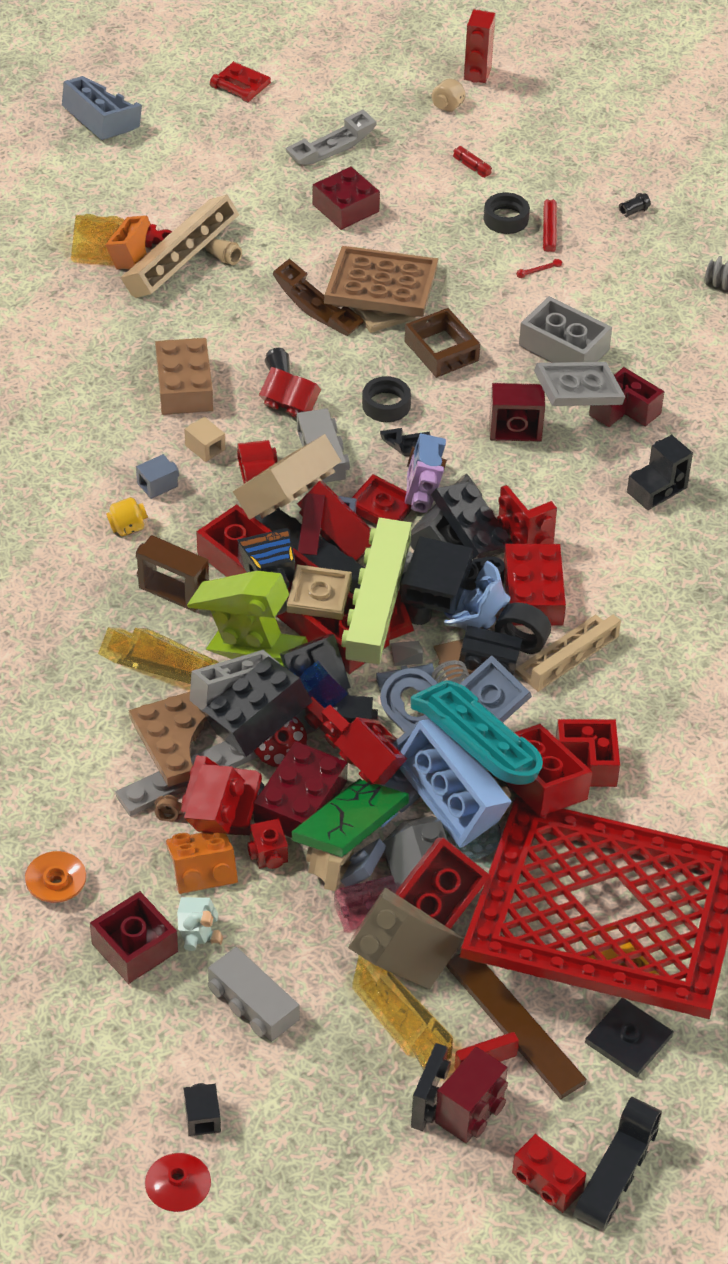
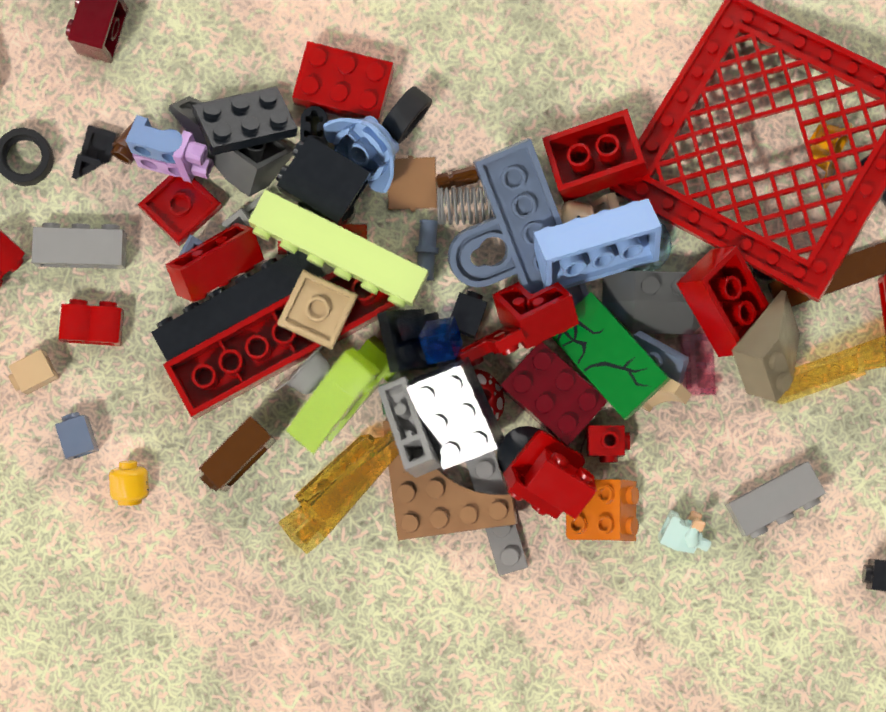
camera: 75 degrees left, 35 degrees up
orange dish [25,851,86,903] -> none
dark red brick [90,891,178,984] -> none
medium nougat plate [154,795,182,822] -> none
tan piece [233,434,342,519] -> none
black torso [237,528,295,589] -> none
dark red sticker [298,493,325,555] -> none
light grey slope [391,641,423,666] -> none
teal piece [411,680,543,785] -> none
black brick [459,625,522,675] -> none
red bracket [497,485,557,544] -> none
tan fence [515,614,621,692] -> none
red brick [556,719,620,787] -> none

